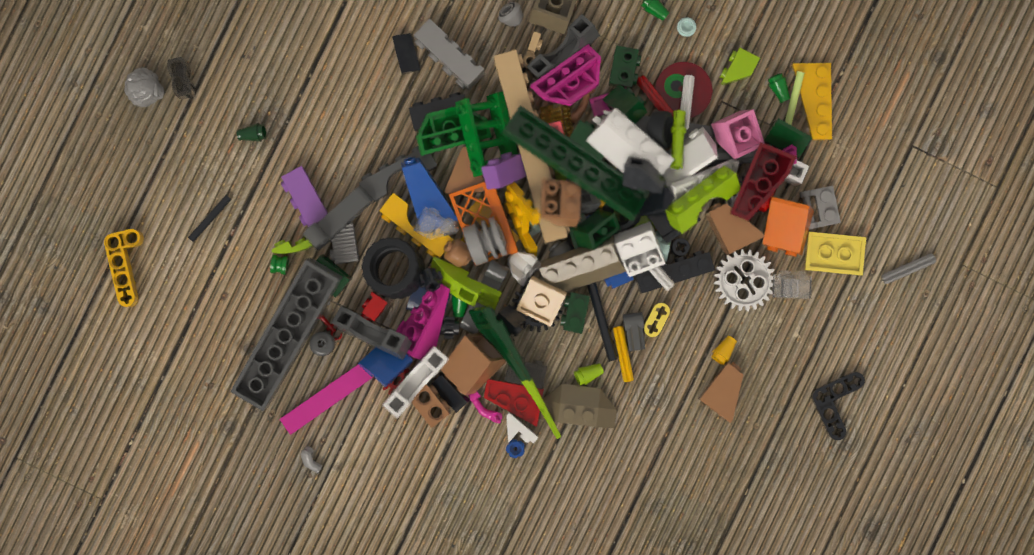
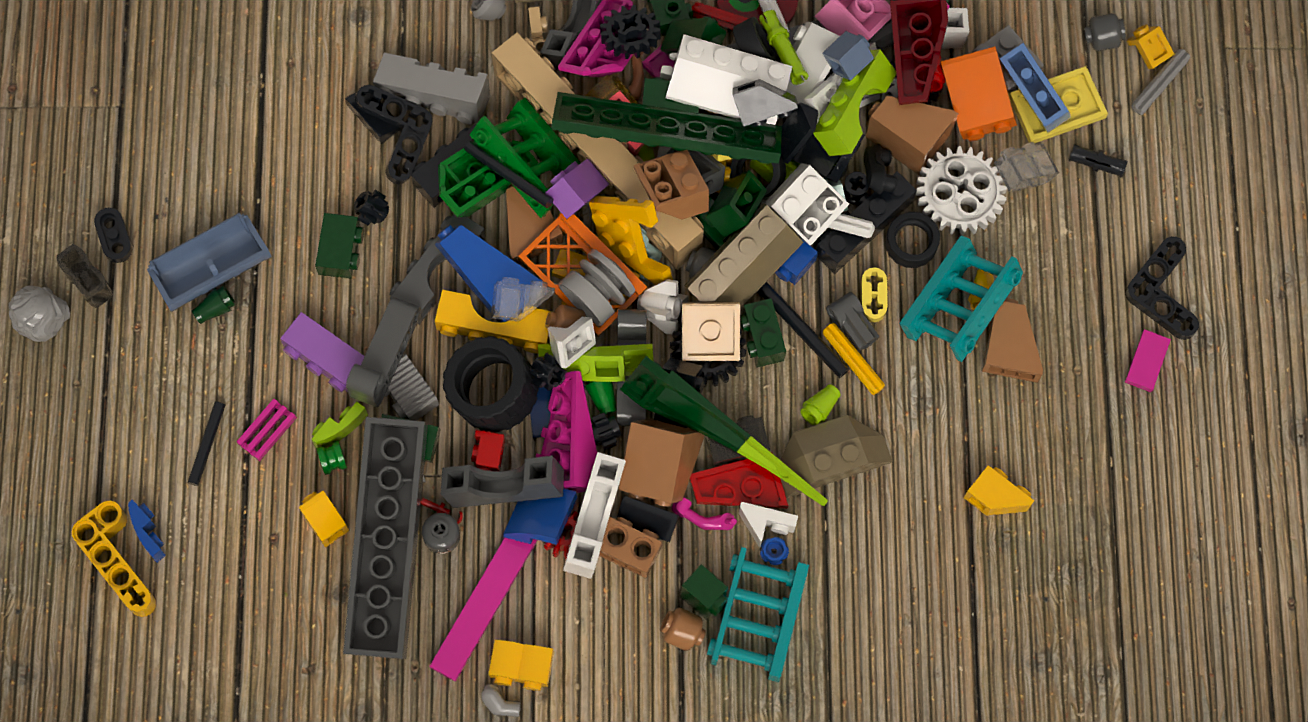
camera: 30 degrees left, 15 degrees down
none -> black plate [94,208,133,263]
none -> blue slope [128,499,166,563]
none -> sand blue container [147,212,272,312]
none -> dark pink tile [236,399,297,462]
none -> yellow slope [299,491,349,548]
none -> dark green brick [315,213,364,279]
none -> black beam [354,85,433,184]
none -> black gear [354,190,389,226]
none -> black bar [464,141,553,208]
none -> yellow brick [488,640,554,691]
none -> white slope [548,316,596,368]
none -> black gear [600,5,661,59]
none -> medium nougat head [660,607,706,651]
none -> dark green brick [680,564,728,620]
none -> teal fence [707,547,810,683]
none -> sand blue brick [822,31,874,81]
none -> black piece [863,144,898,194]
none -> black tyre [885,212,940,268]
none -> teal fence [899,235,1023,362]
none -> yellow slope [964,465,1035,516]
none -> medium blue brick [999,43,1071,133]
none -> black pin [1069,144,1128,178]
none -> dark grey head [1084,13,1126,51]
none -> dark pink tile [1124,329,1171,392]
none -> yellow bracket [1127,25,1174,69]

